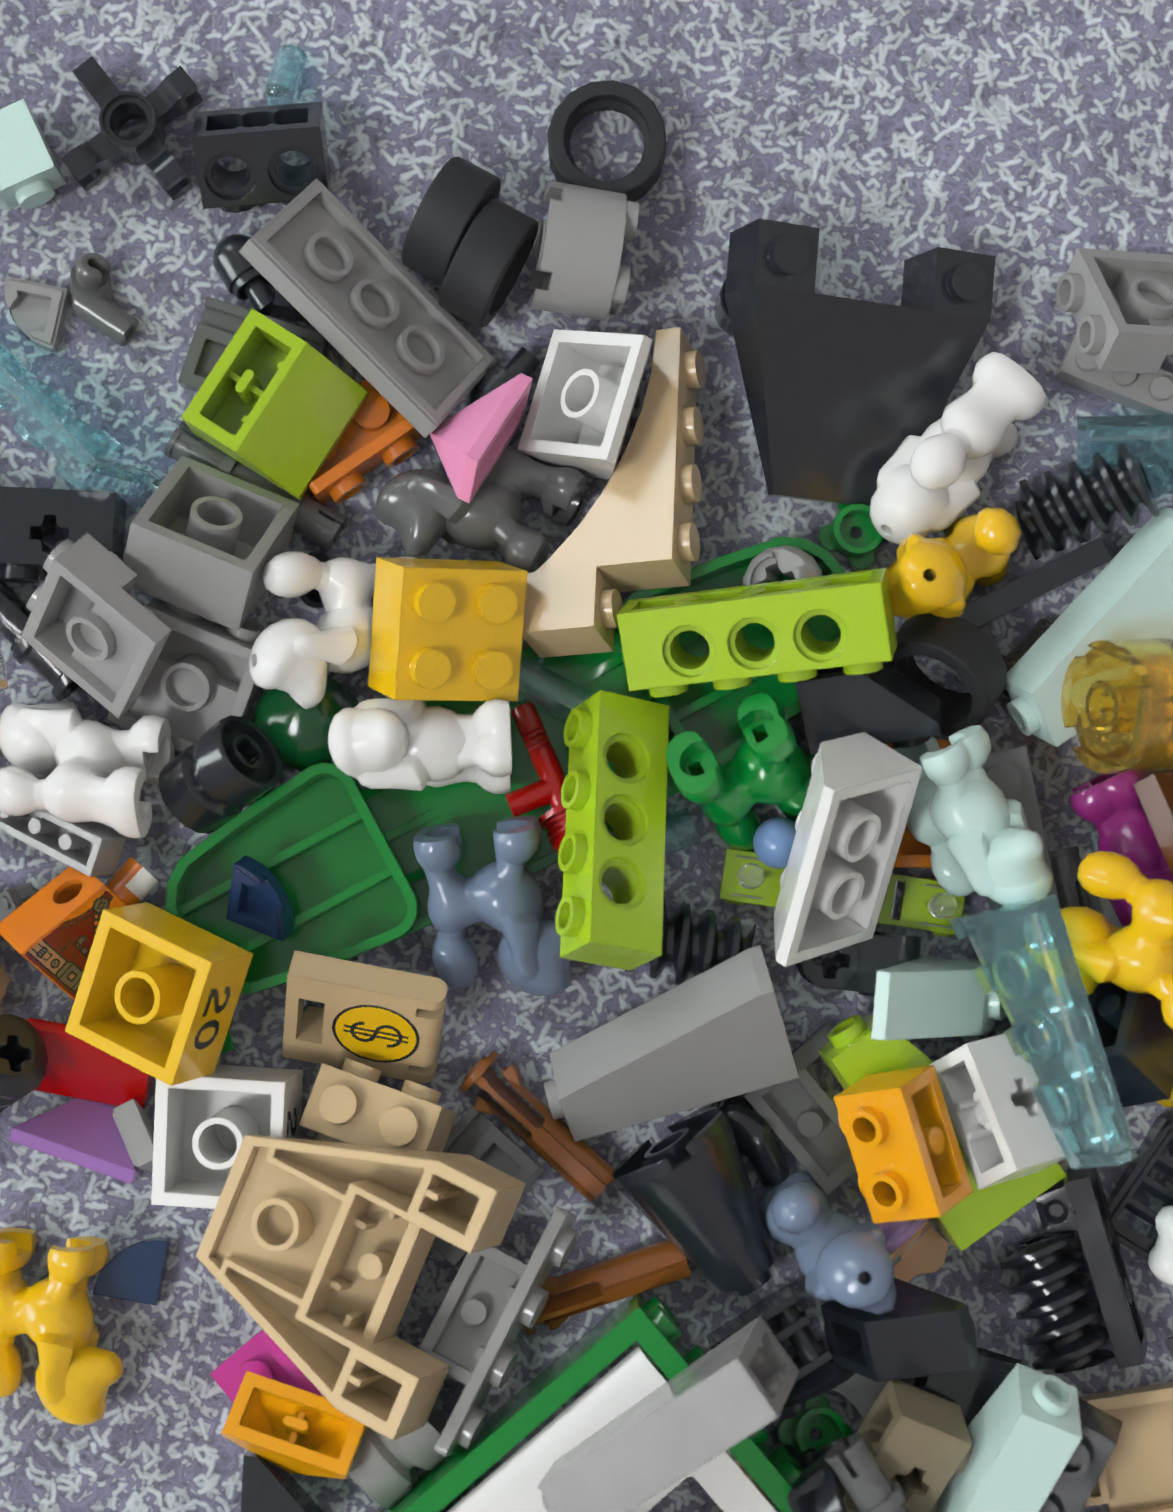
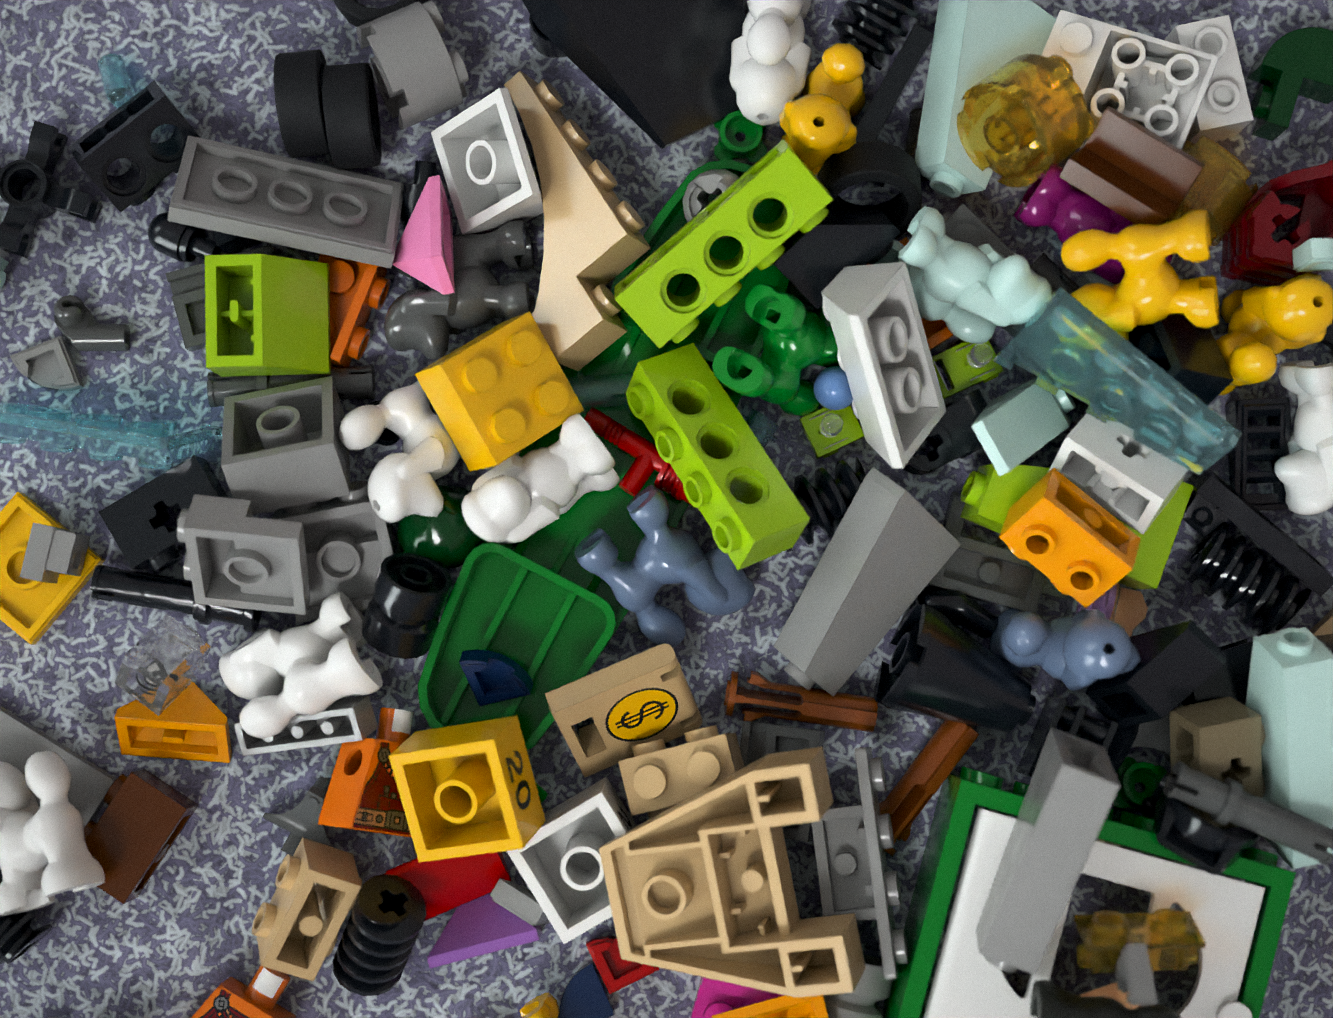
camera: 35 degrees left, 0 degrees up
none -> red tile [586,936,659,994]

